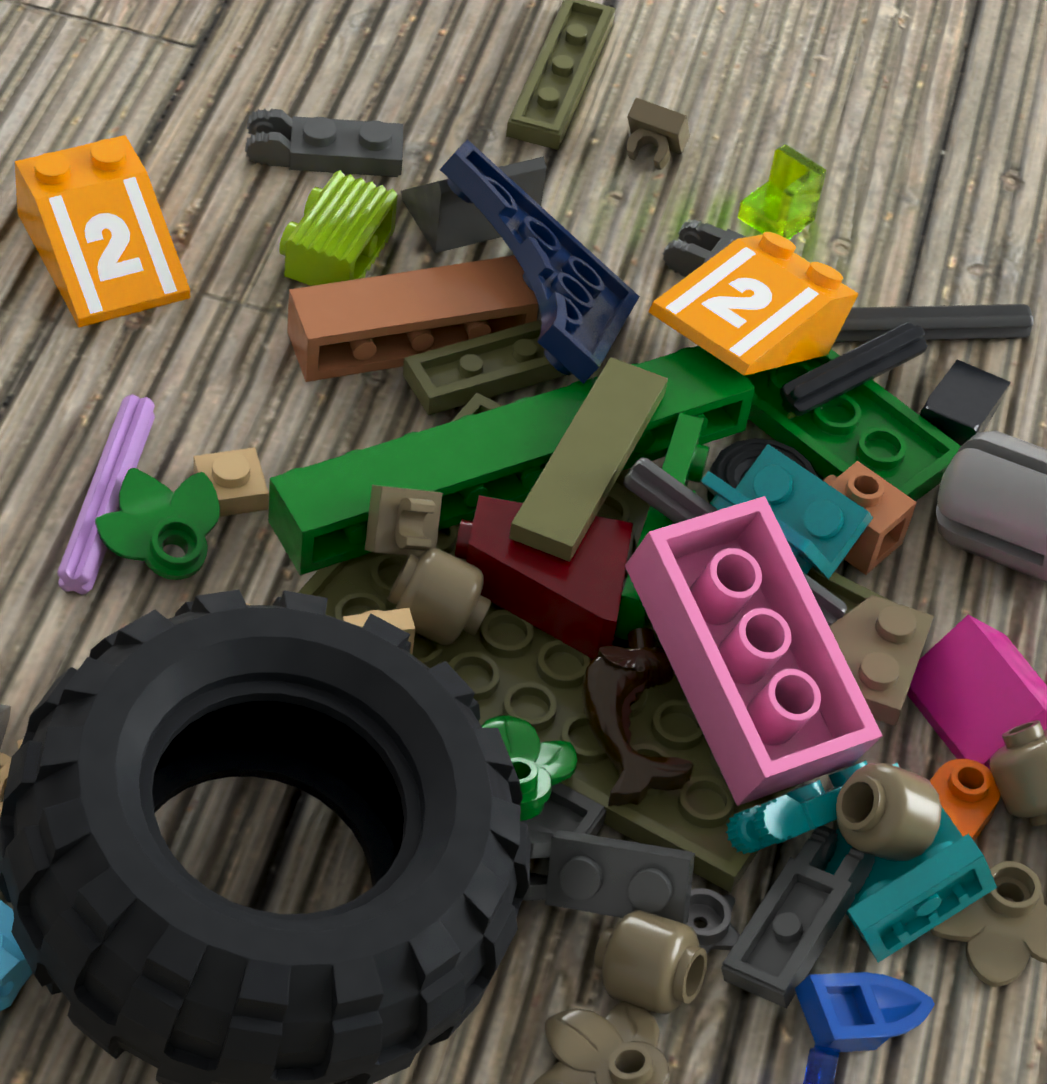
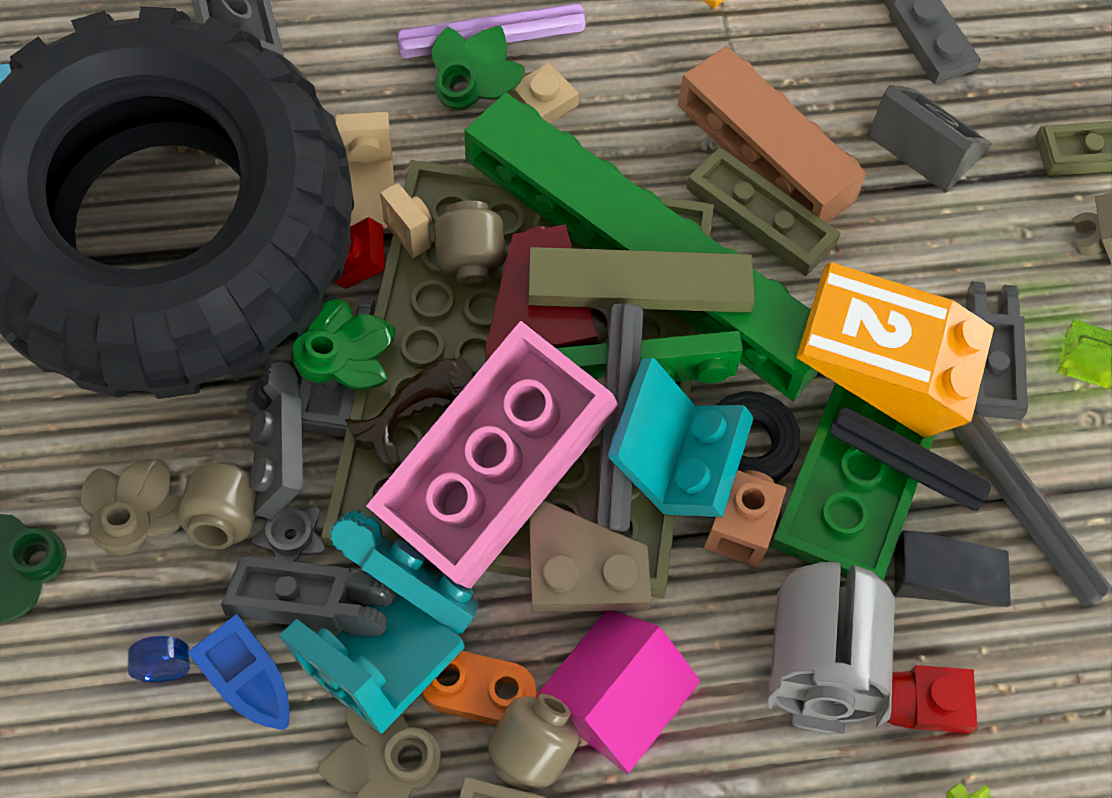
camera: 70 degrees right, 15 degrees up
lime brick [279,170,398,286] -> none
dark tan tile [365,485,443,557] -> none
dark blue plate [439,139,640,384] -> none
dark tan head [836,763,942,861] -> none

